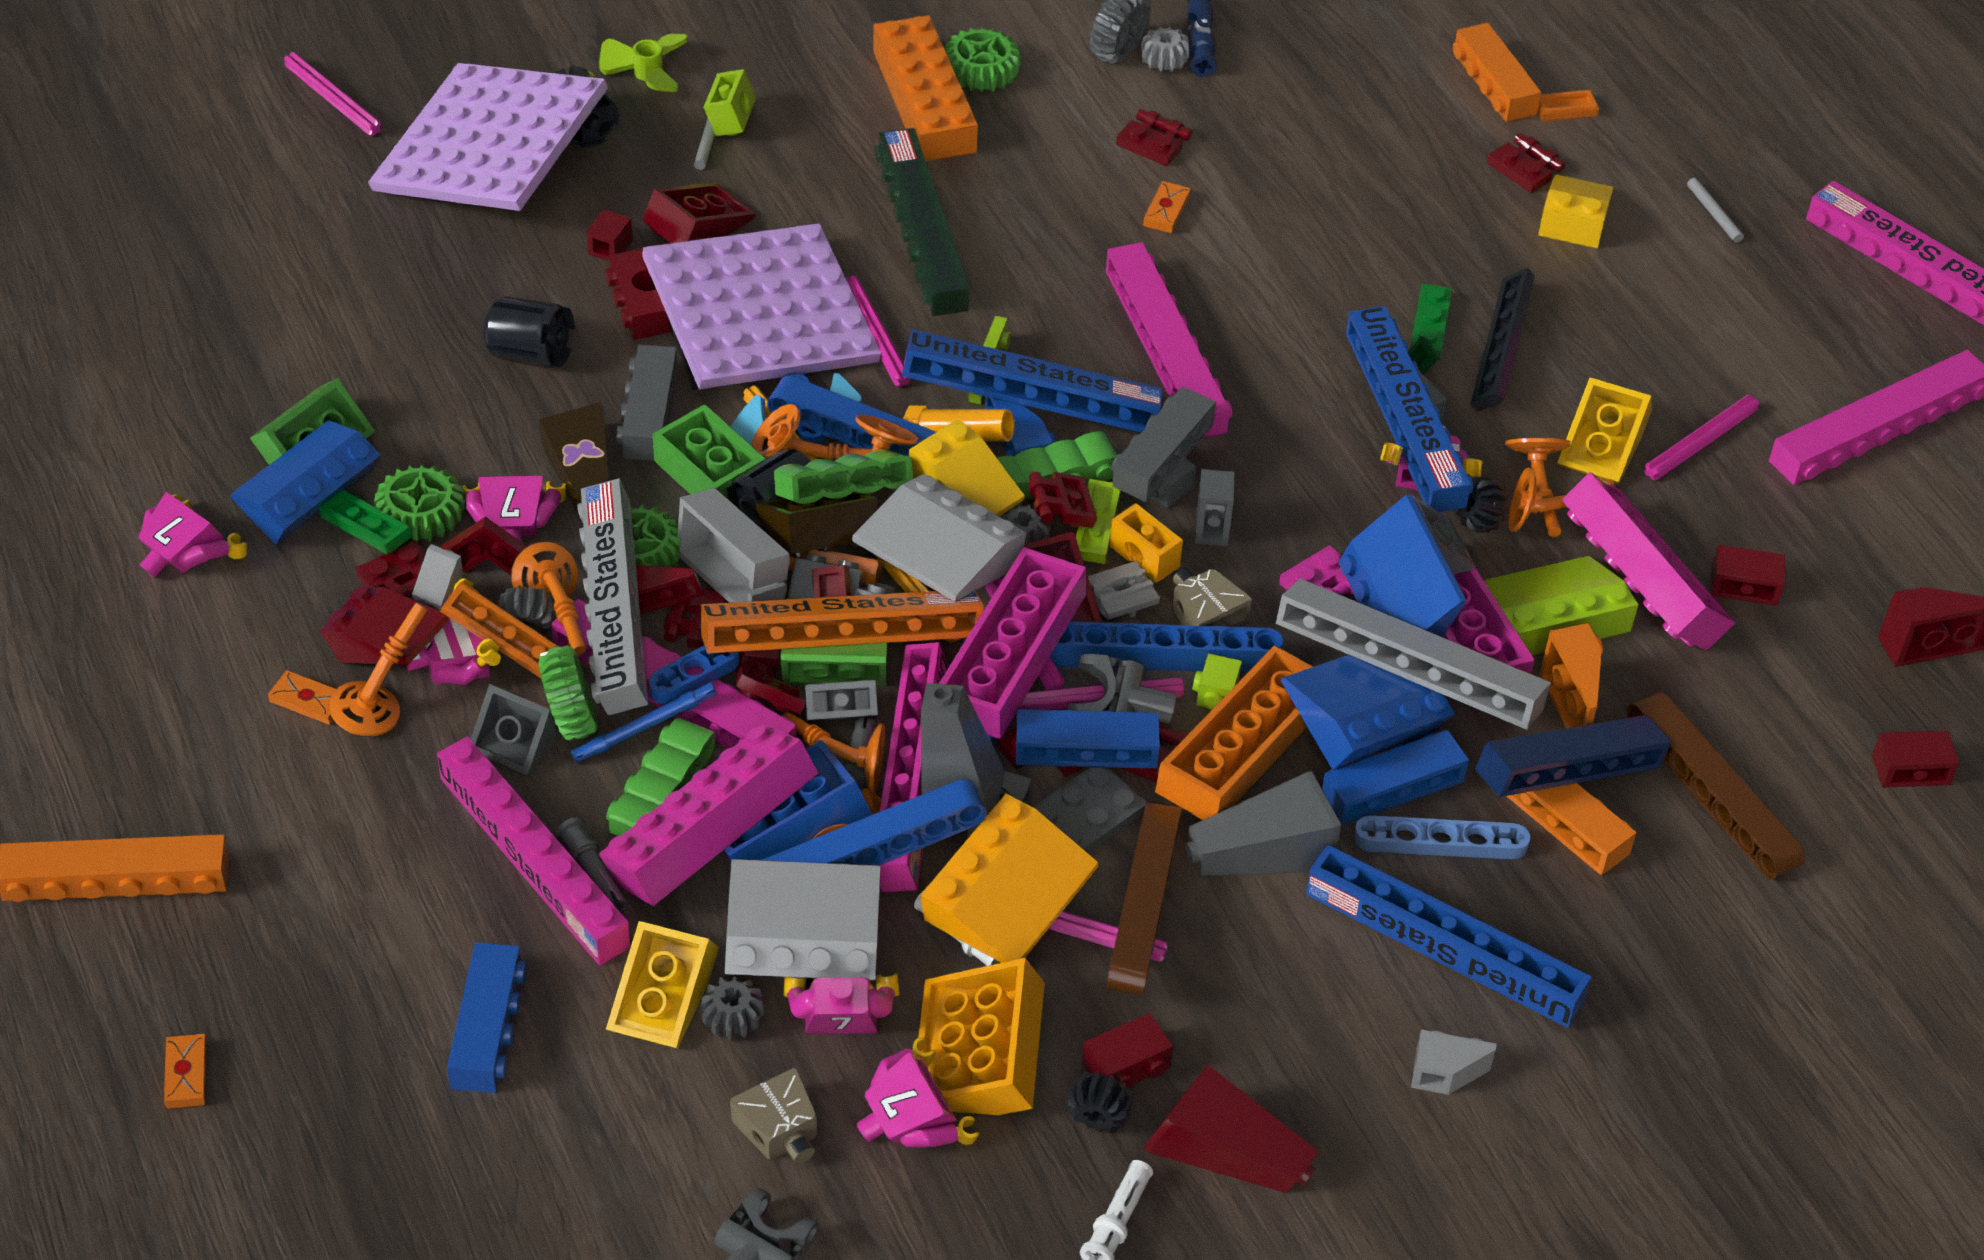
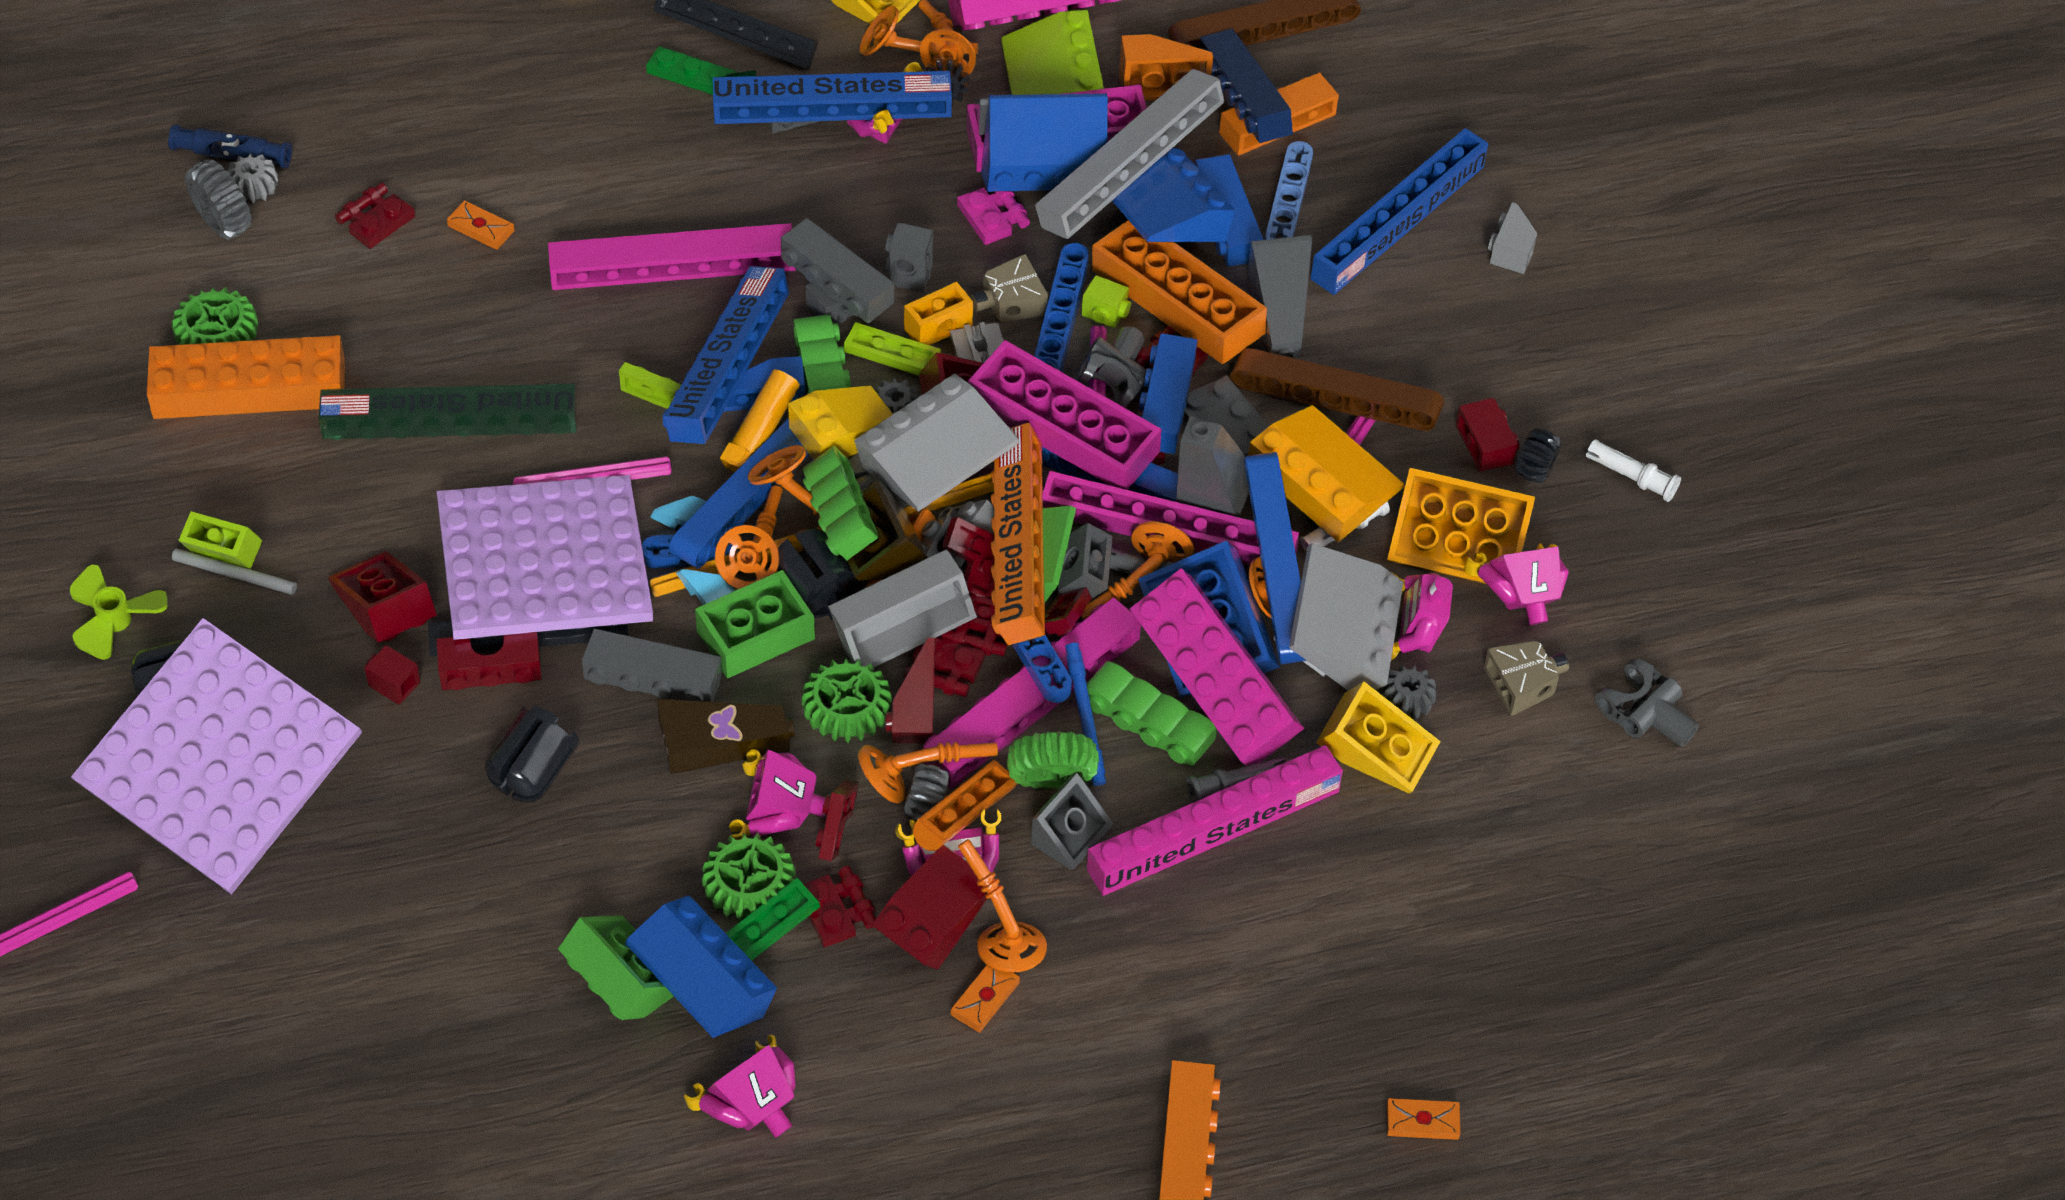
camera: 80 degrees left, 5 degrees up
light grey slope [412,544,463,611] -> none
blue brick [447,942,527,1093] -> none
light grey brick [577,478,648,715] -> none
dark red plate [1028,472,1097,528] -> none
dark red slope [1143,1064,1319,1193] -> none

